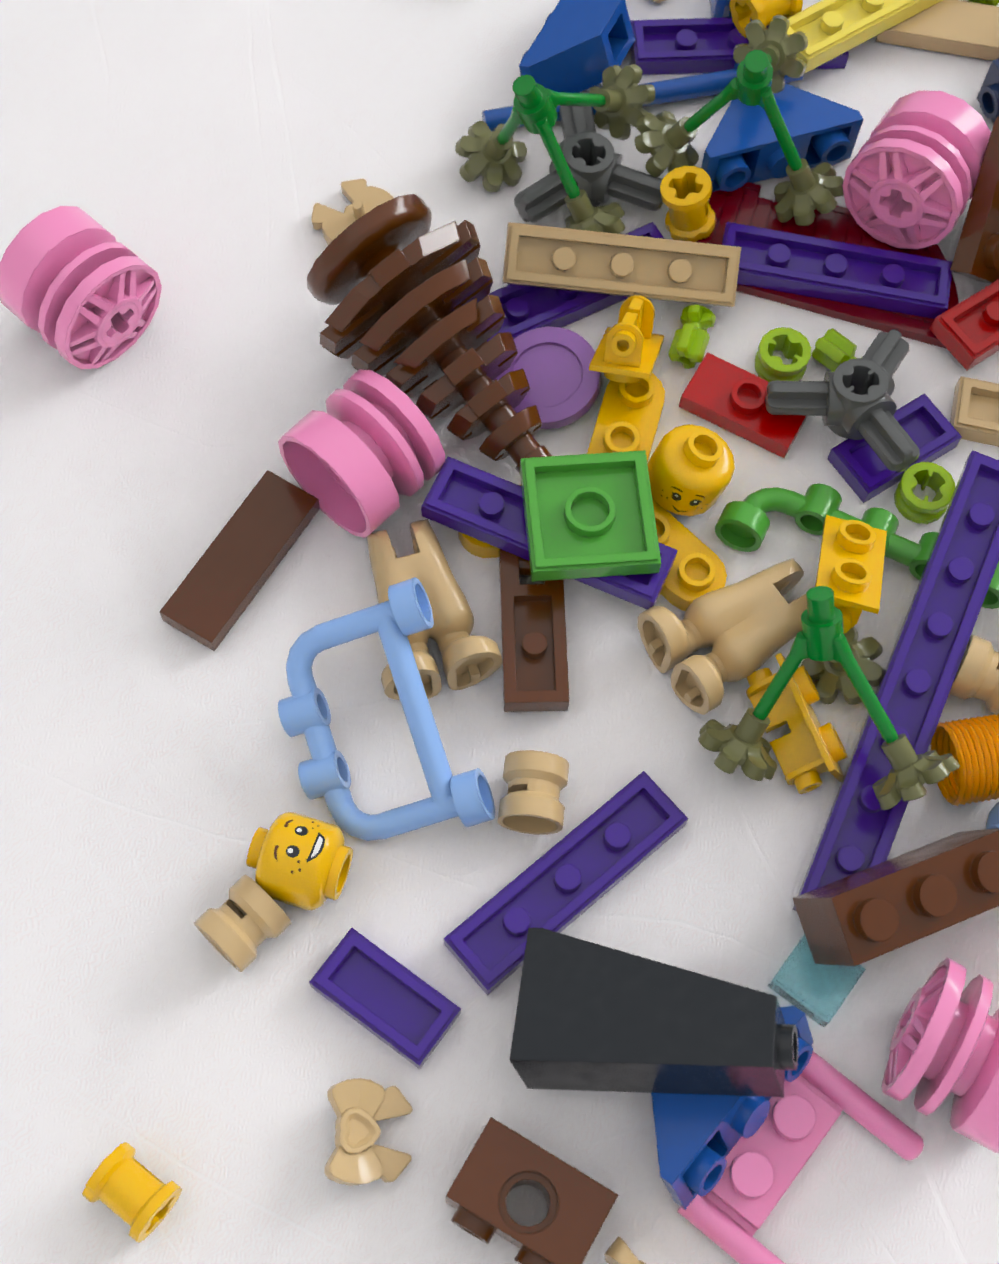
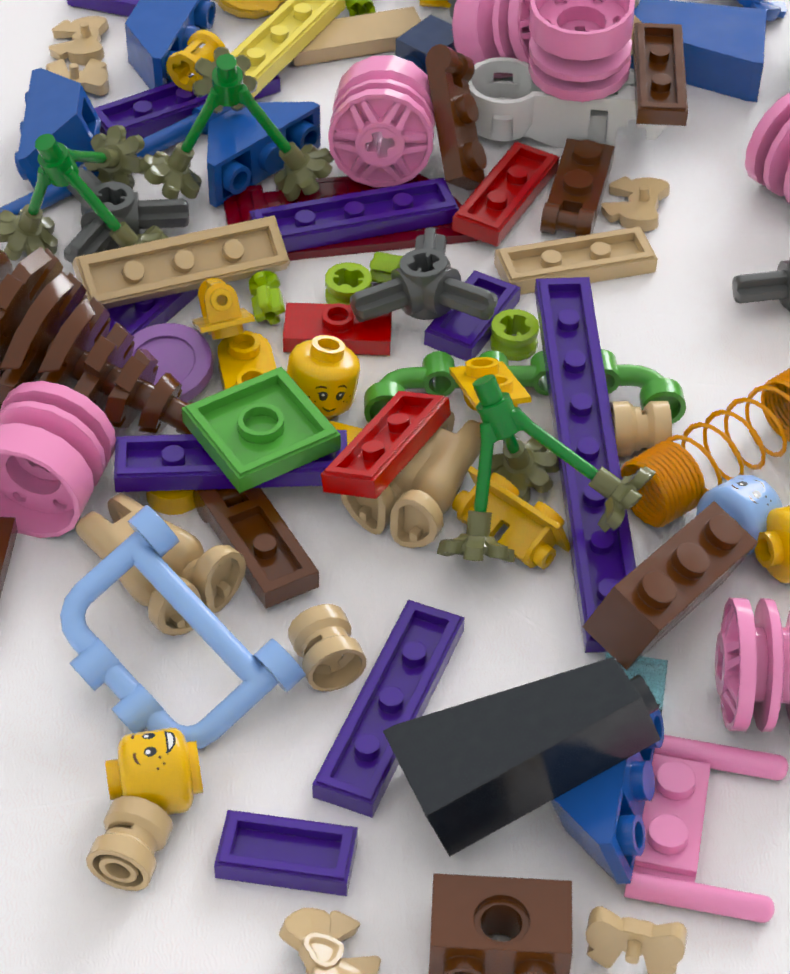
camera: 25 degrees left, 20 degrees down
yellow bush [660,166,716,242] -> none
none -> red tile [321,391,451,499]

